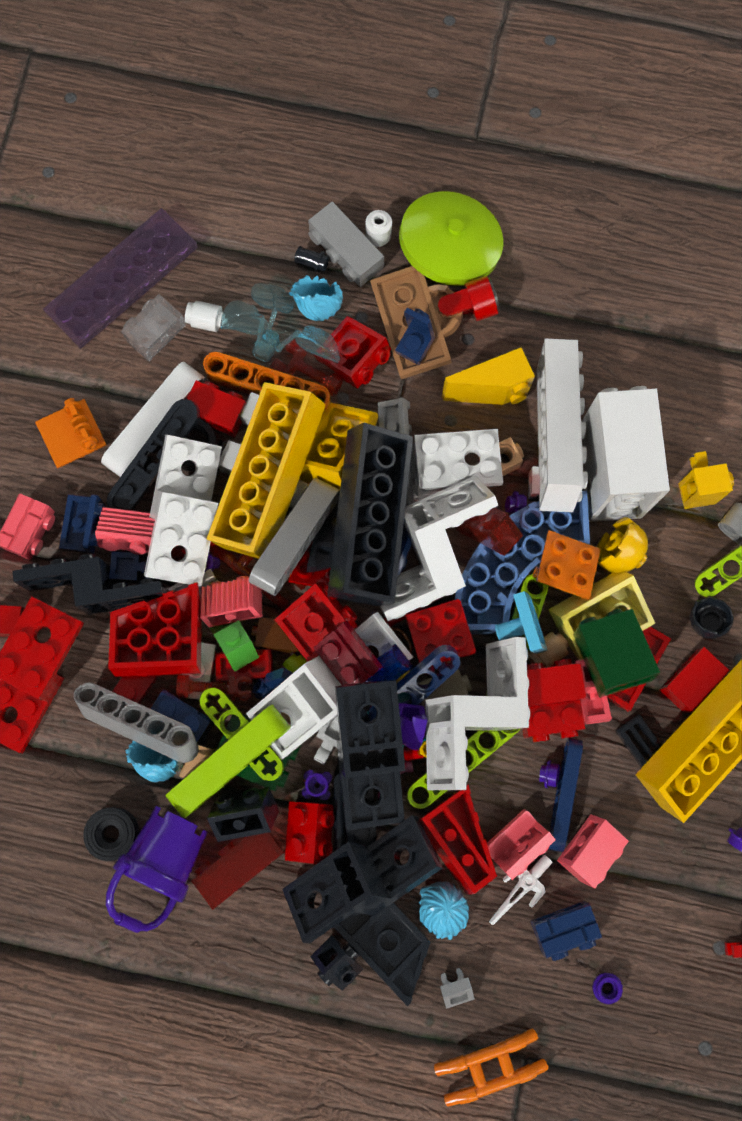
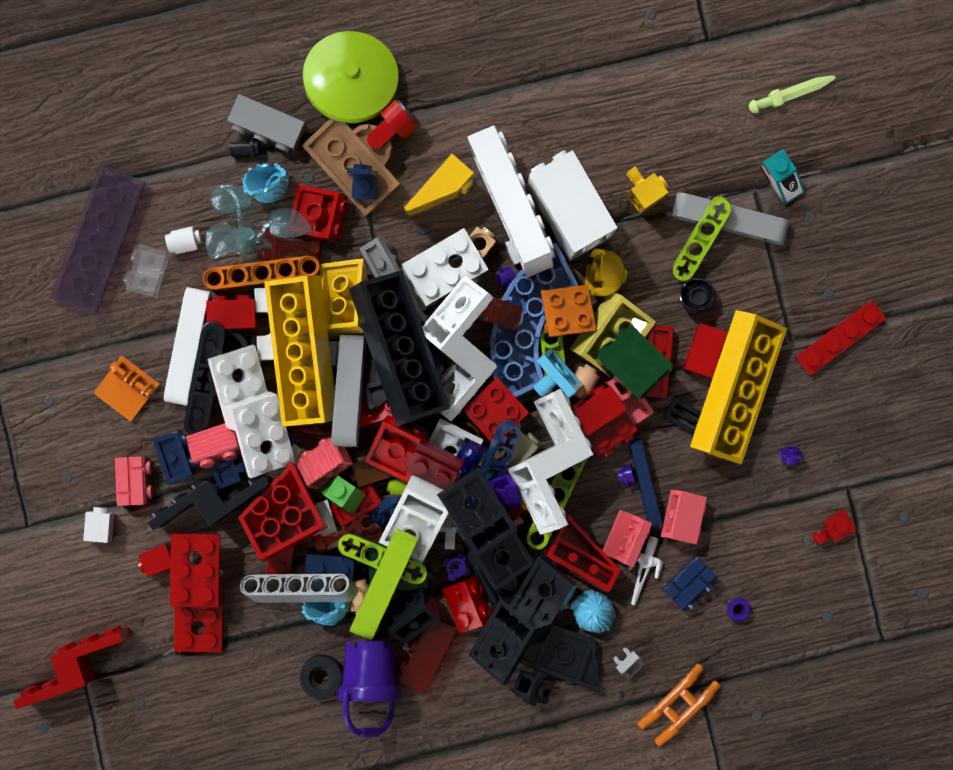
camera: 25 degrees left, 10 degrees up
white brick [366,210,392,247] -> none

